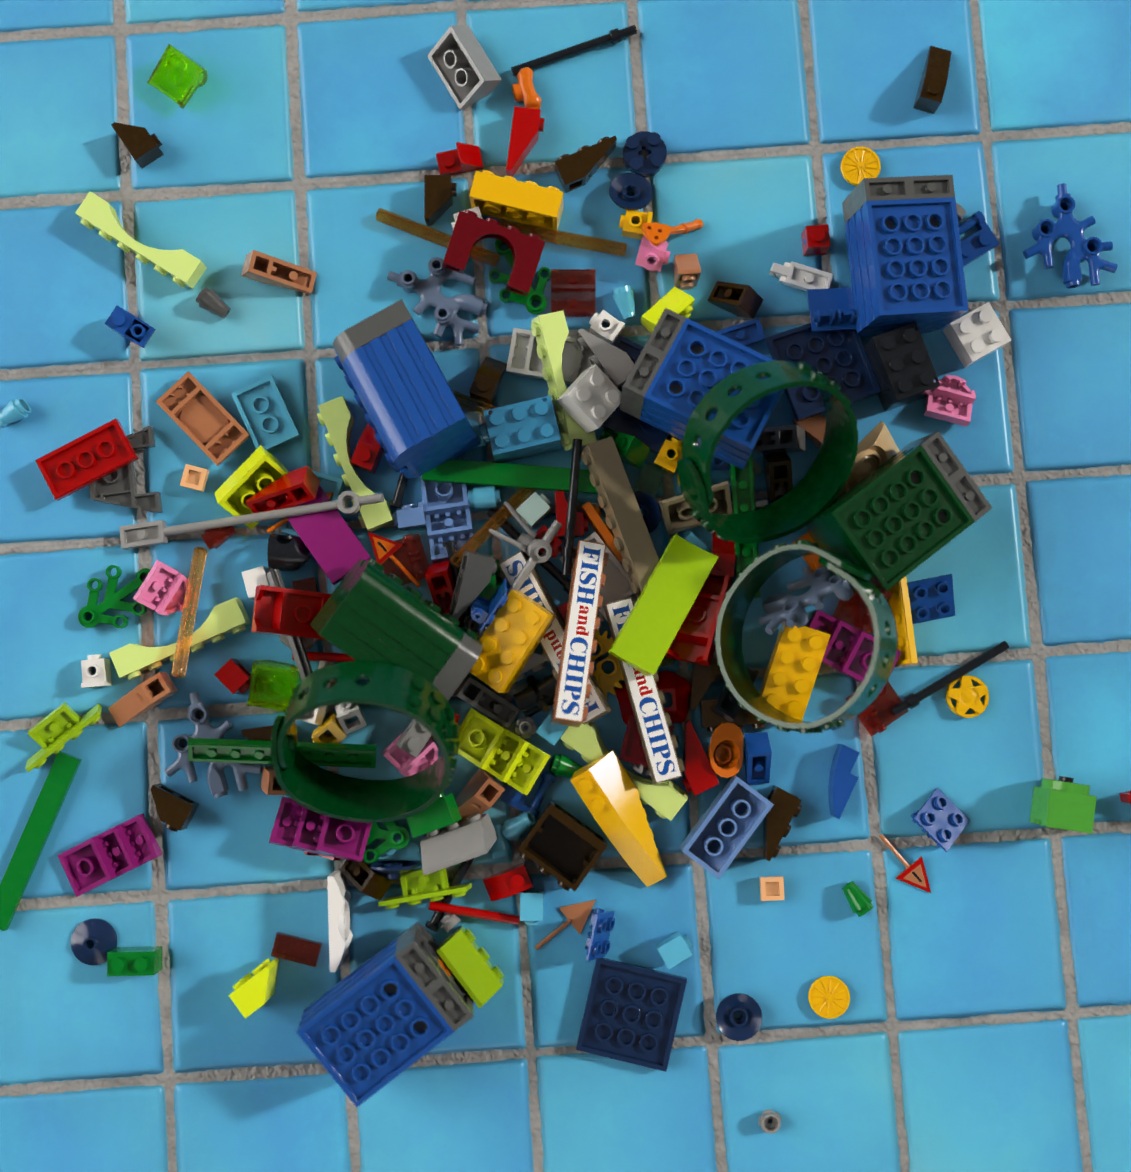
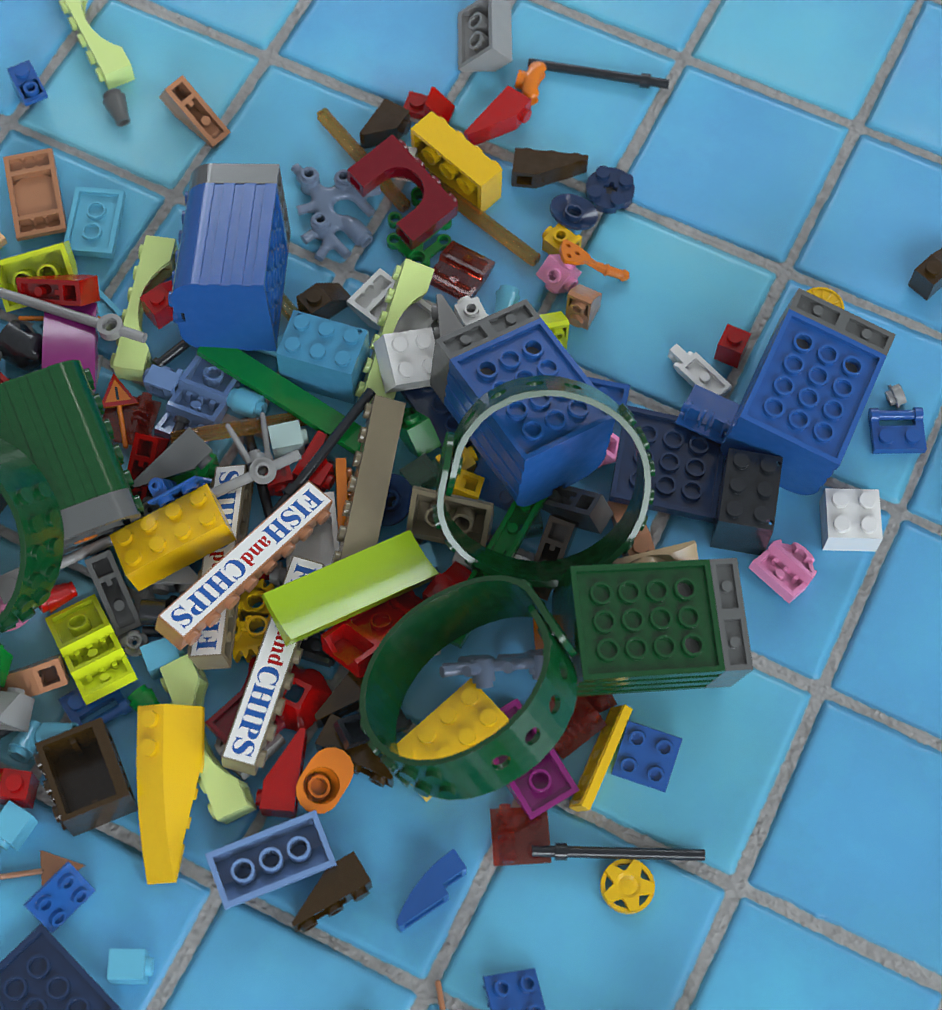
camera: 30 degrees right, 20 degrees down
dark brown slope [707,281,764,319] -> none
blue slope [744,732,772,785] -> none
light nougat plate [759,876,785,901] -> none

